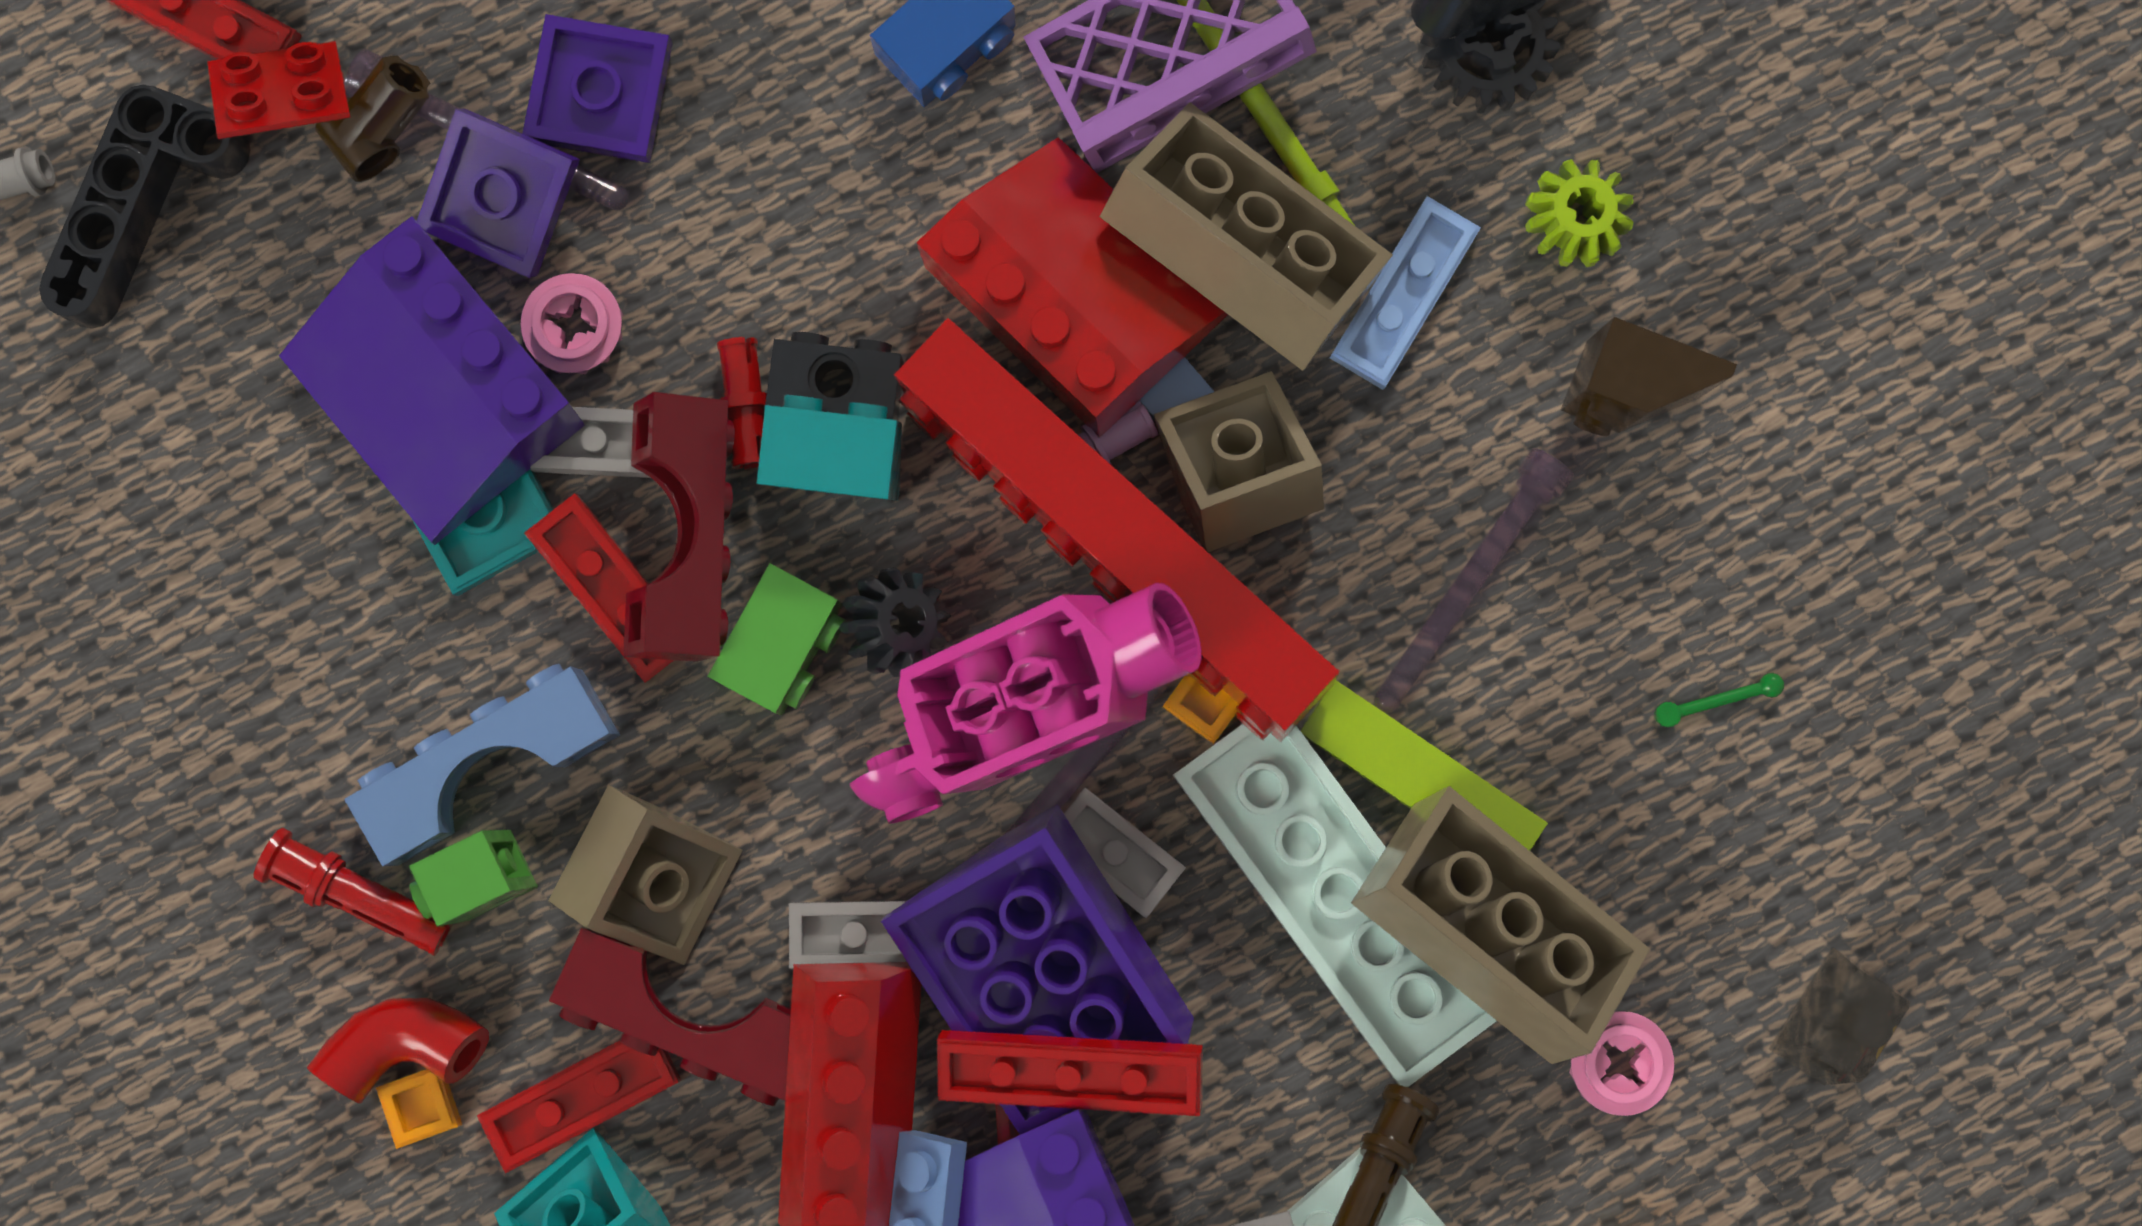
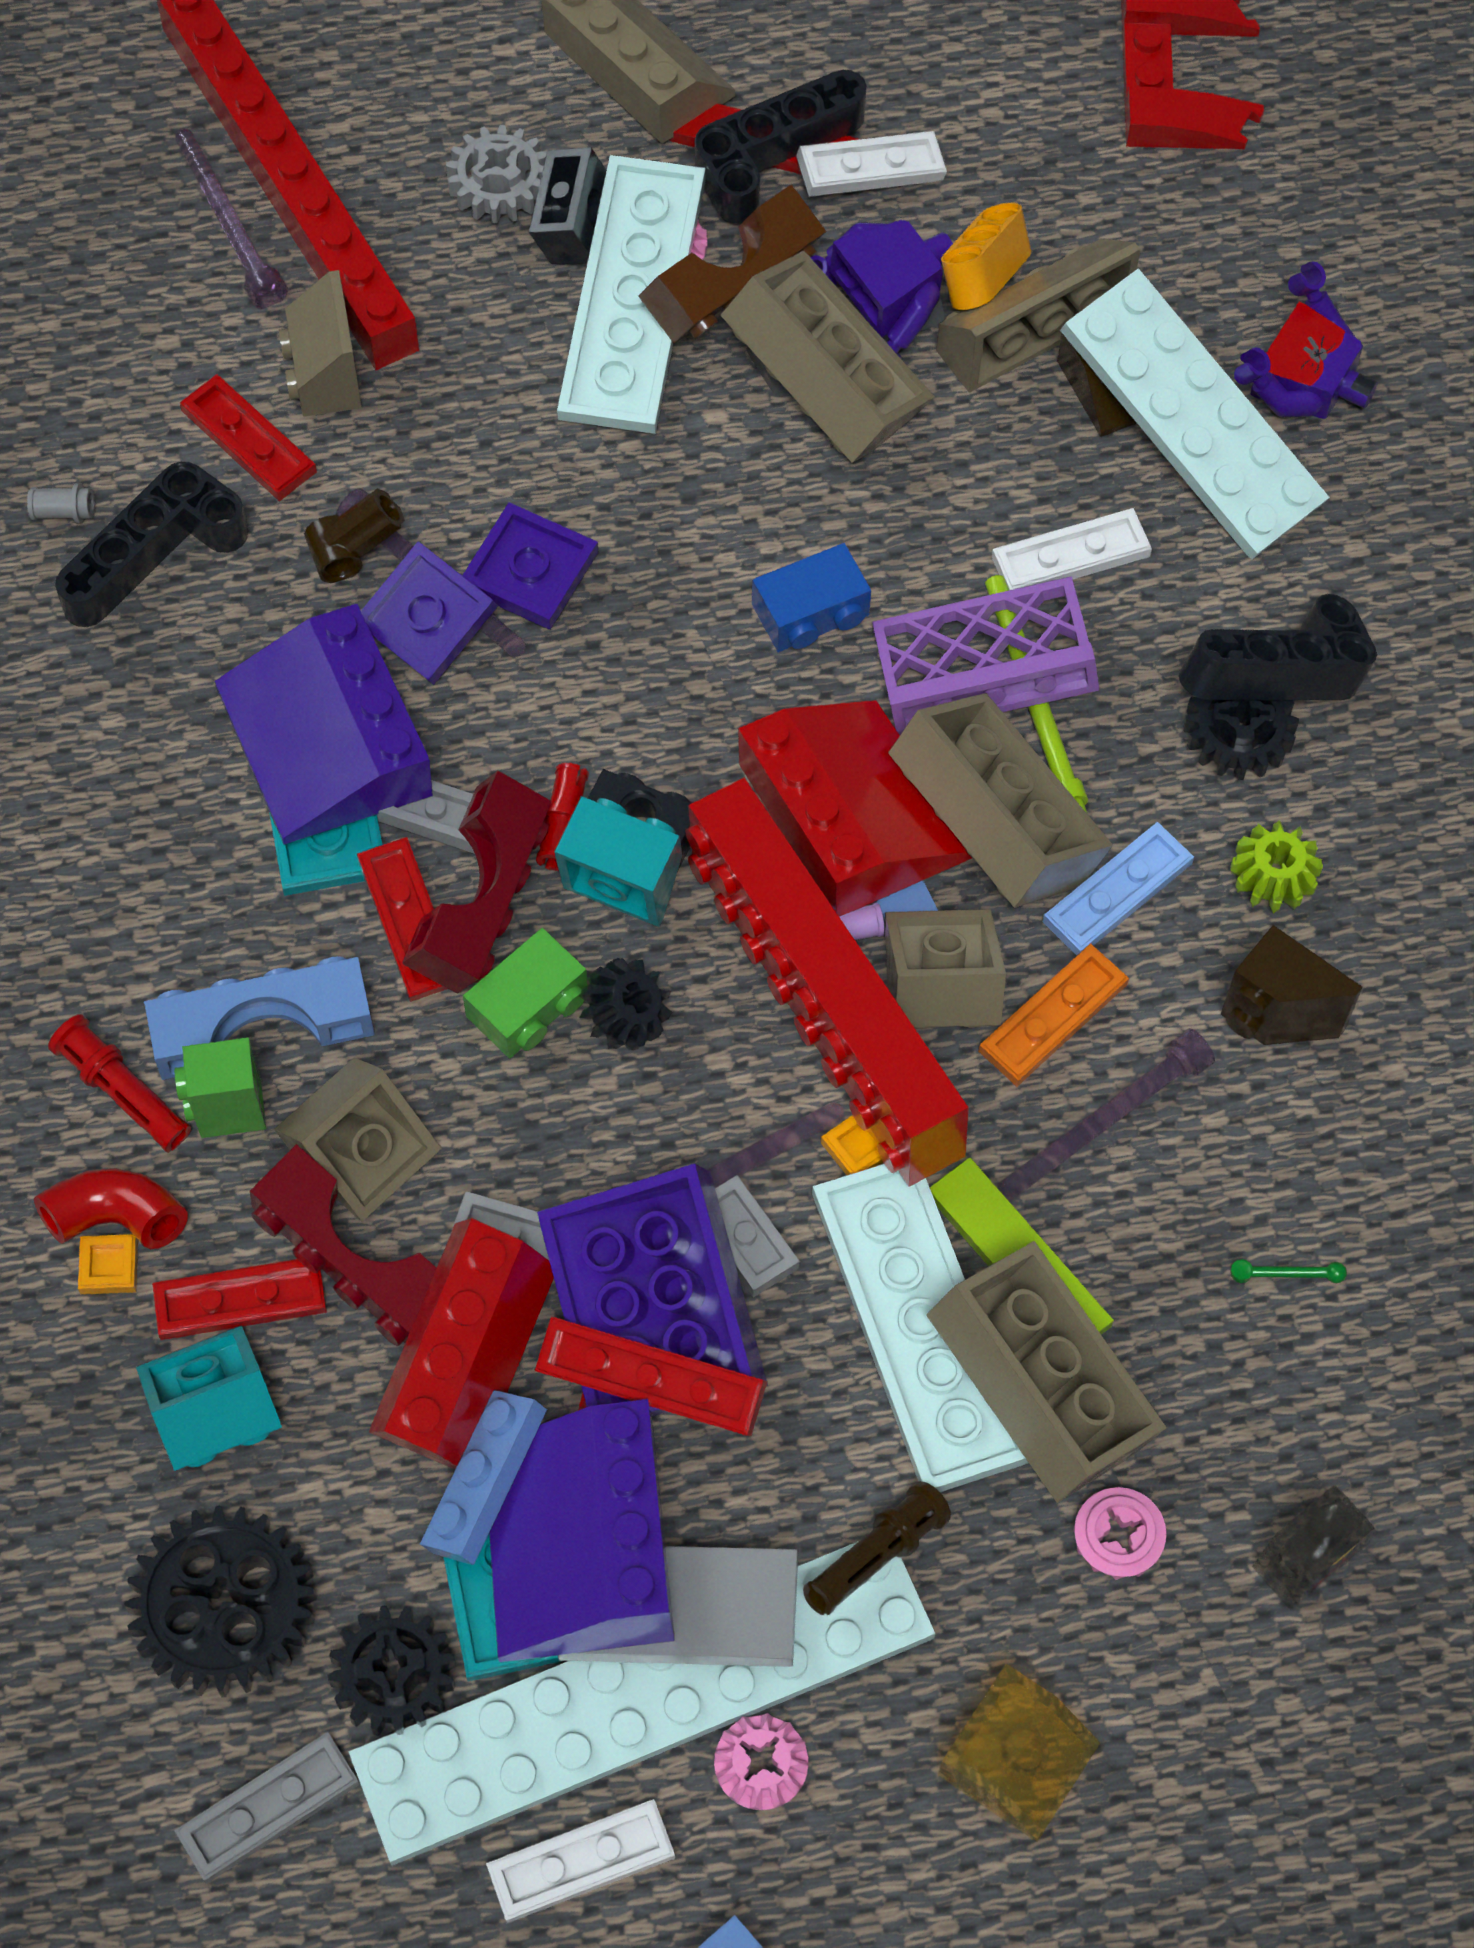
camera: 20 degrees right, 20 degrees down
red hinge [207,41,351,139] -> none
bright pink gear [521,273,623,374] -> none
dark pink brick [850,583,1201,824] -> none
none -> orange tile [978,943,1129,1087]

